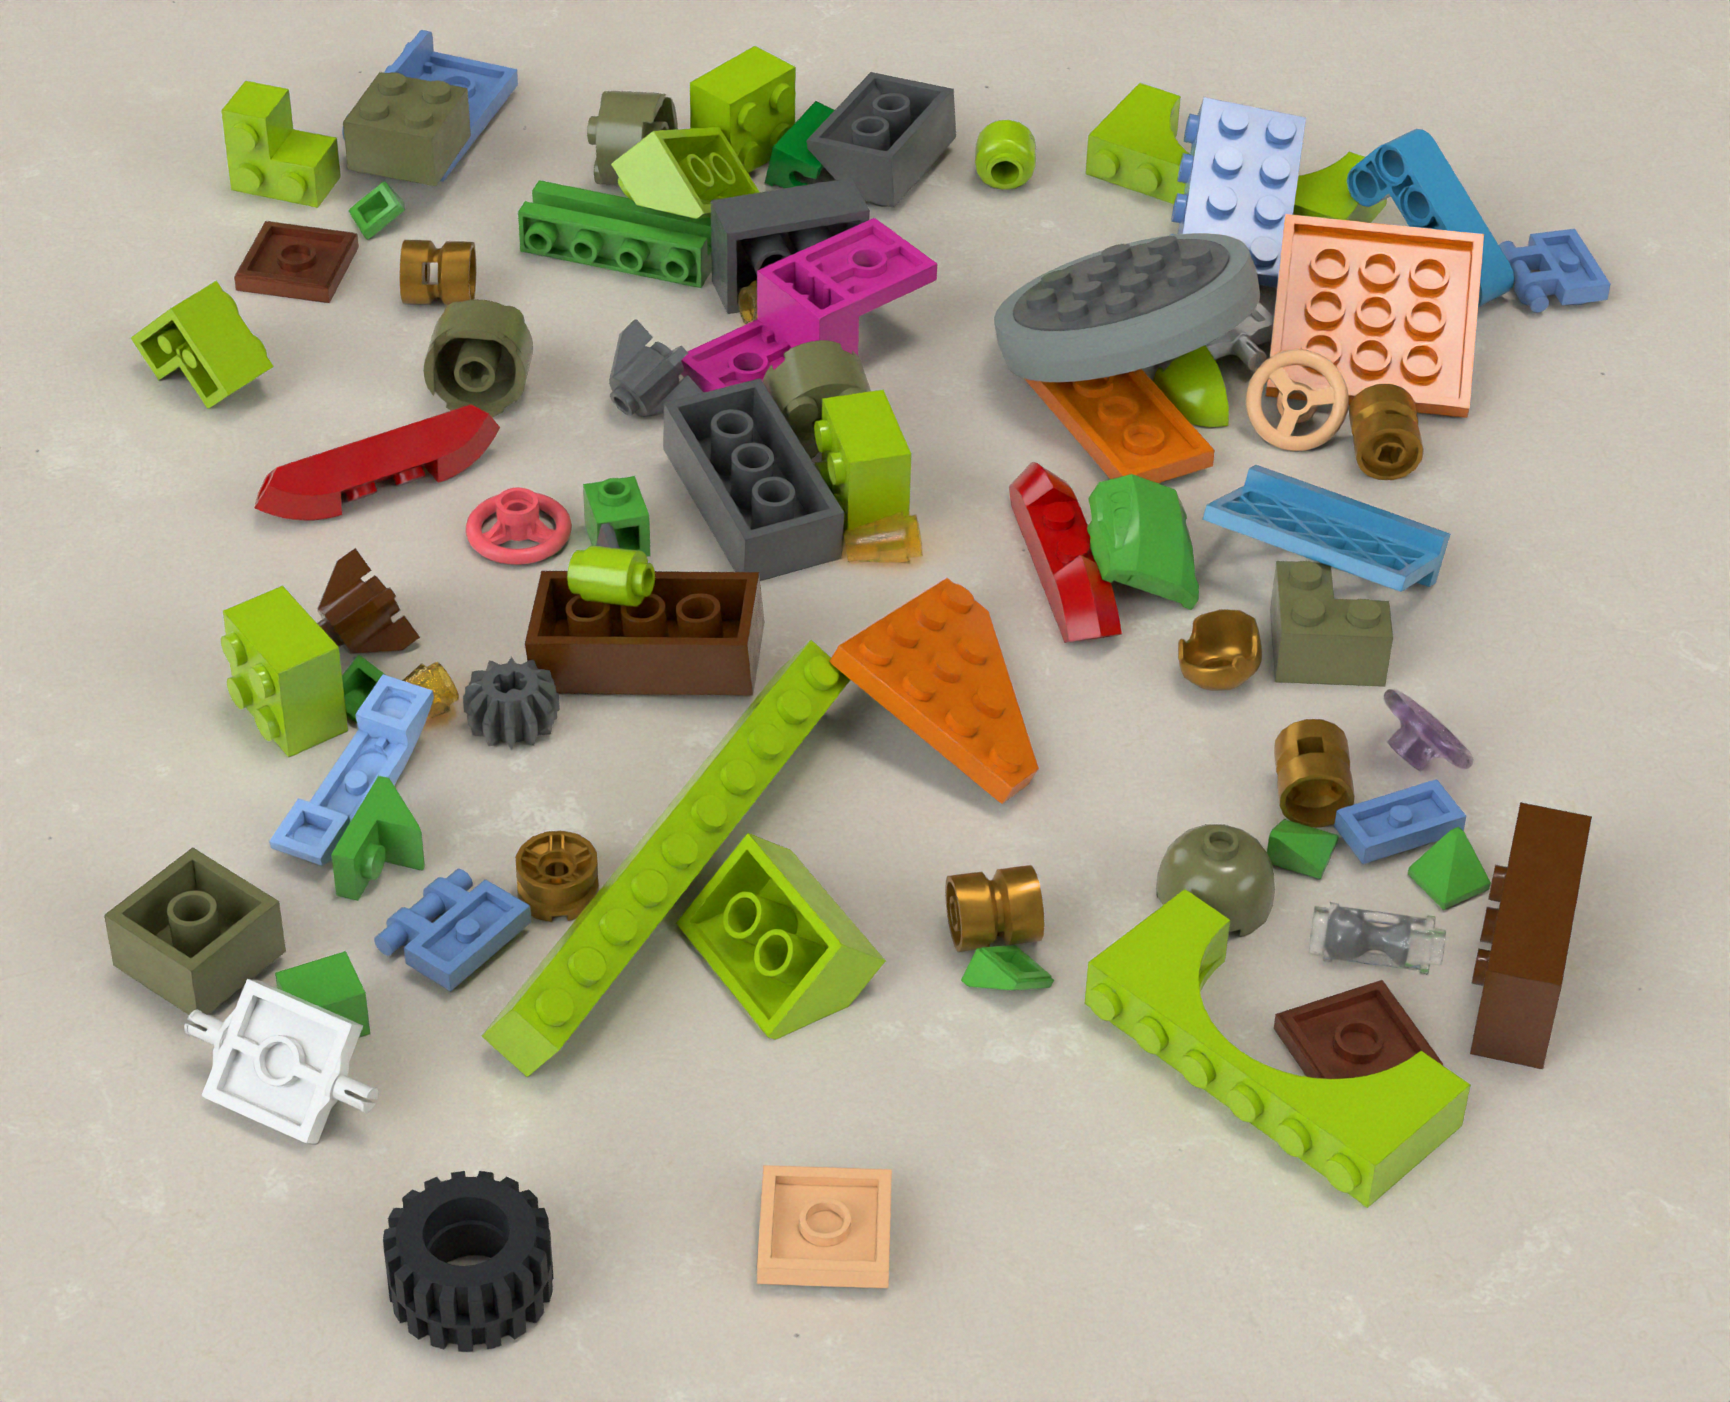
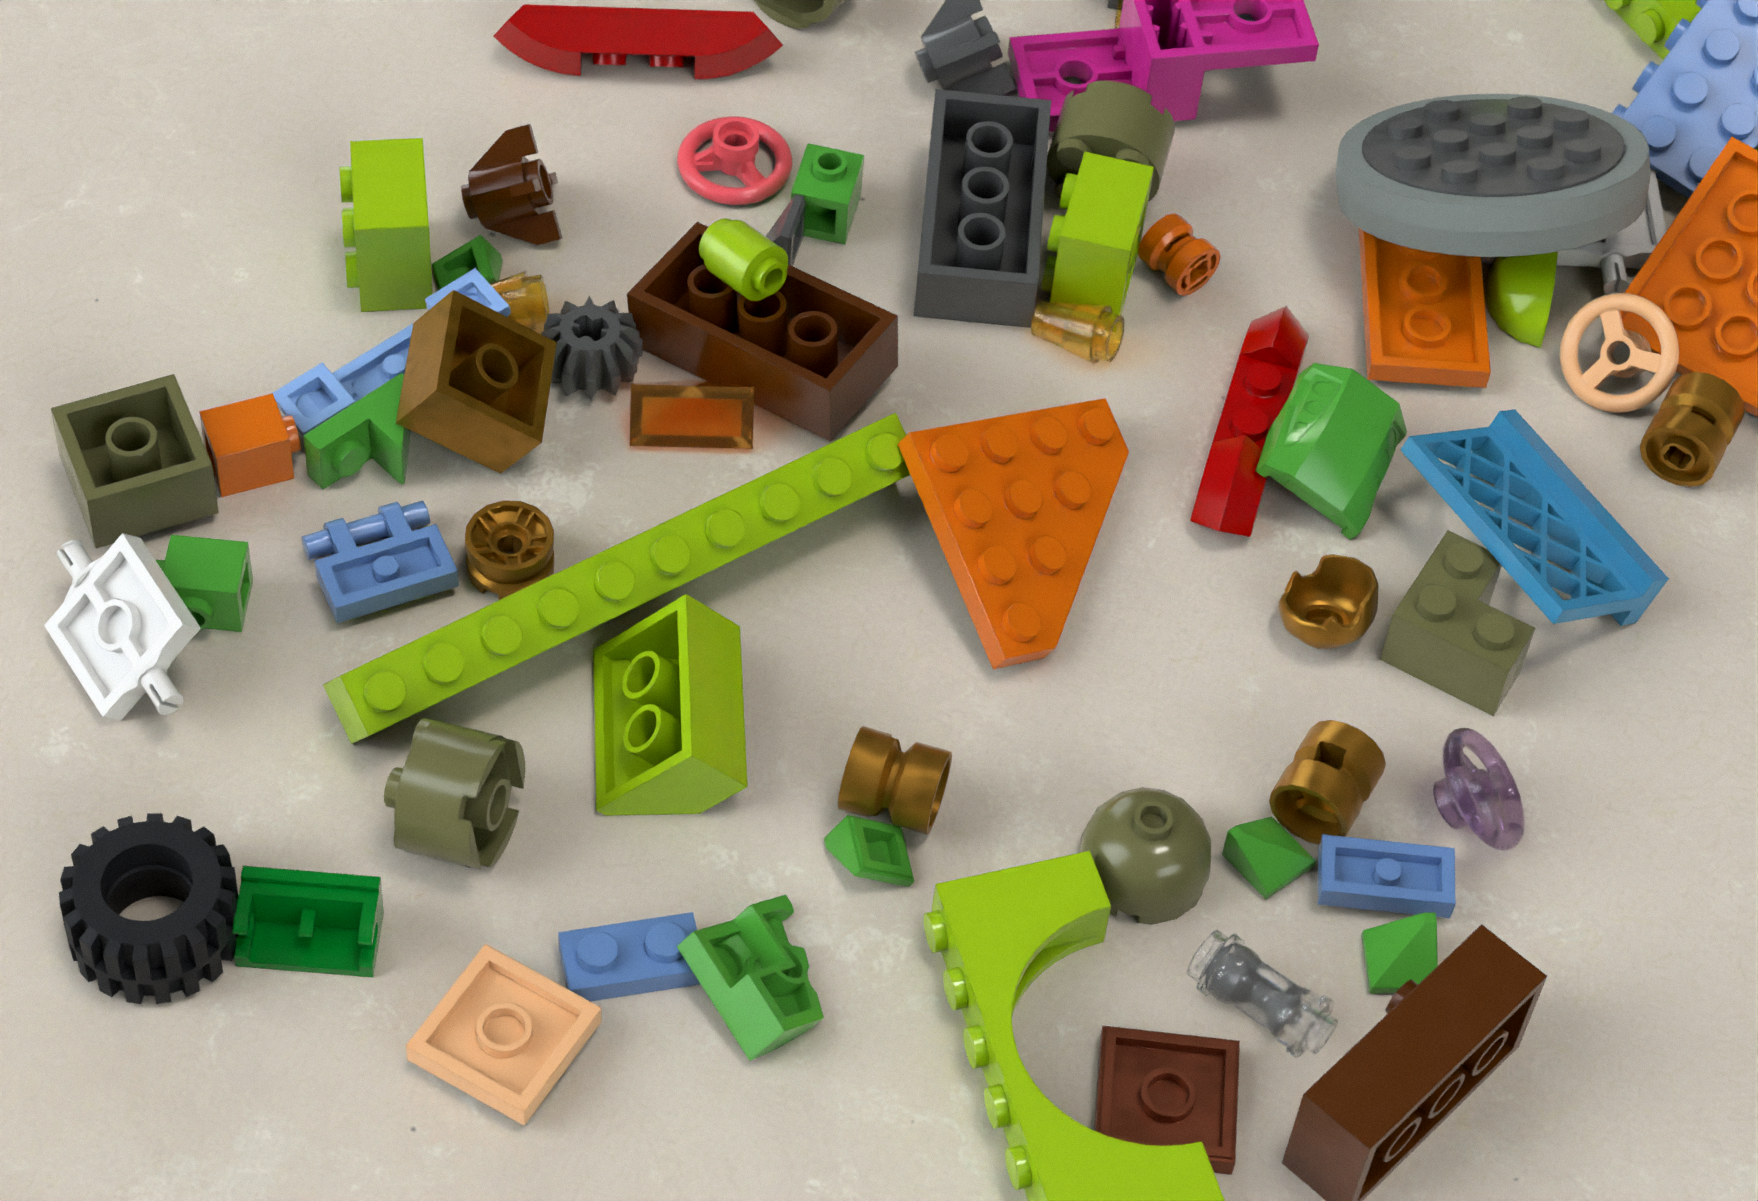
camera: 25 degrees right, 10 degrees up
none -> orange brick [199,393,301,497]
none -> green hinge [233,866,384,978]
none -> olive brick [384,718,525,869]
none -> pearl gold brick [396,290,557,474]
none -> medium blue plate [558,912,701,1002]
none -> clear orange slope [630,380,754,449]
none -> bright green slope [677,895,824,1061]
none -> orange wheel [1138,213,1221,296]

